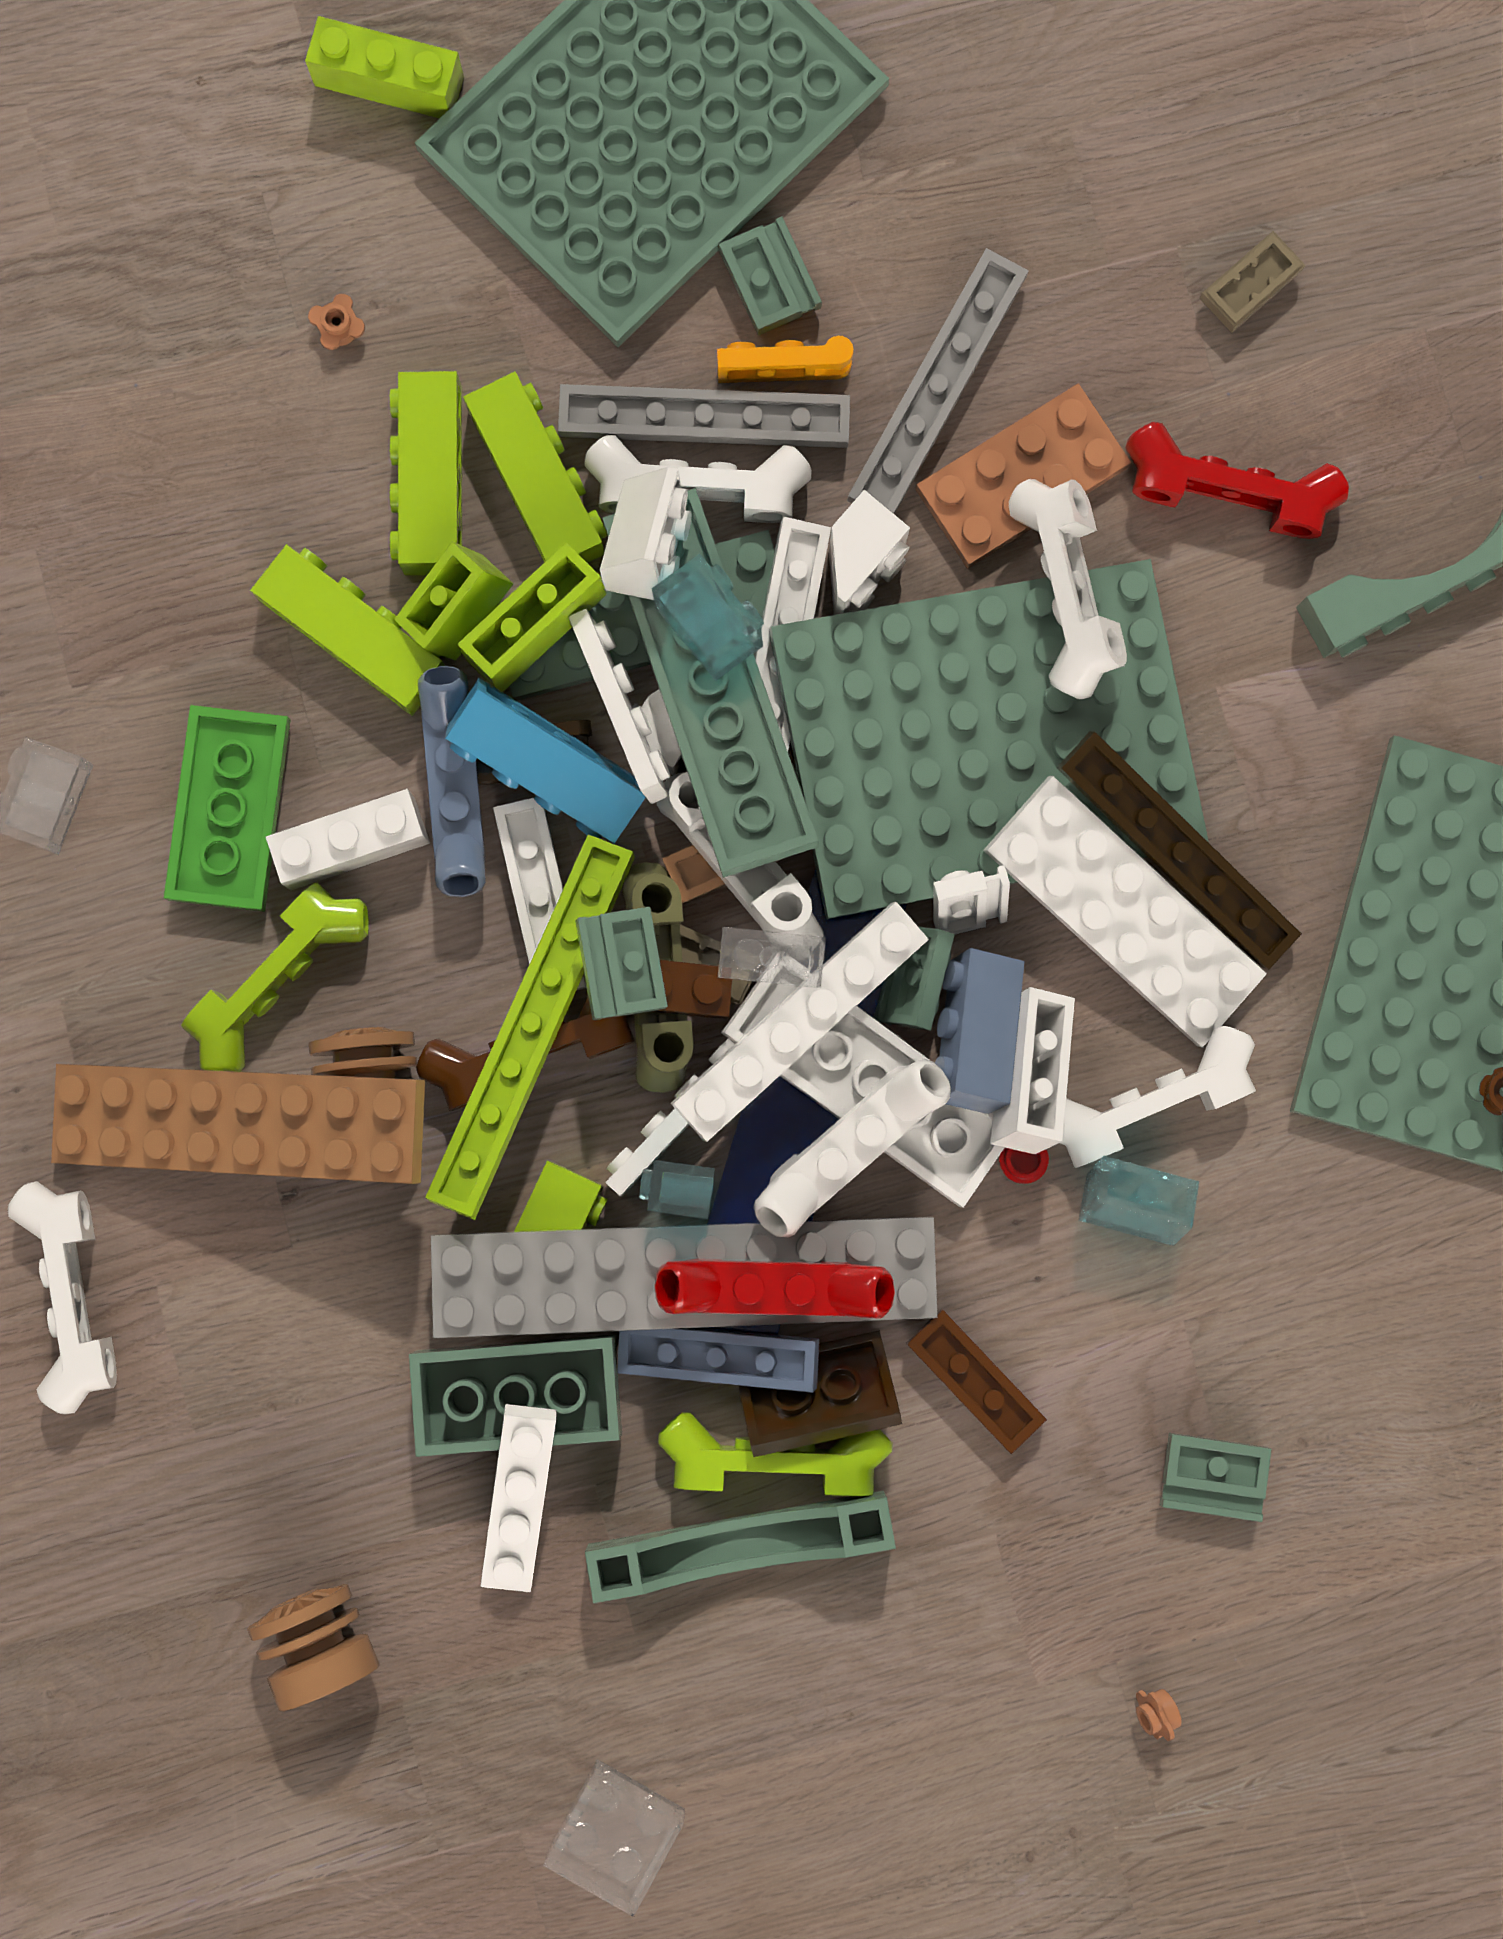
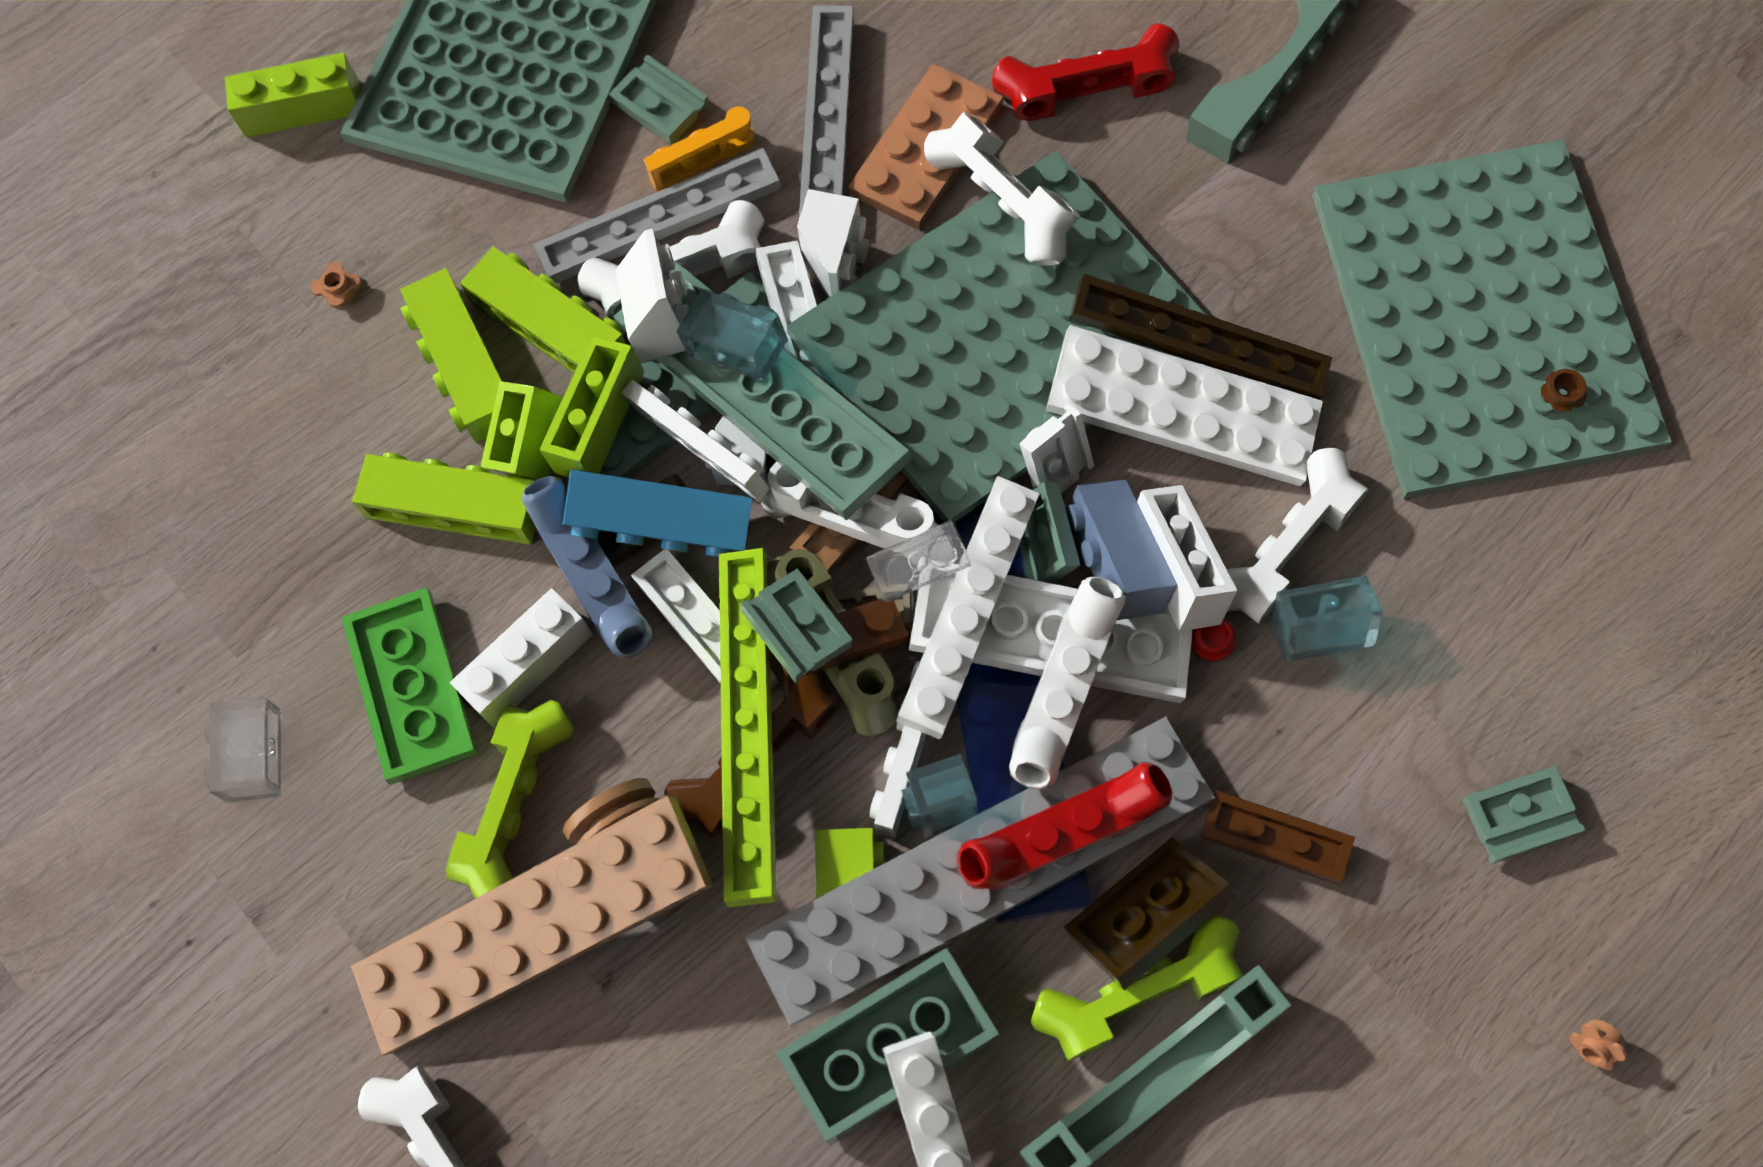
camera: 15 degrees left, 15 degrees down
sand blue plate [617,1327,819,1392] -> none

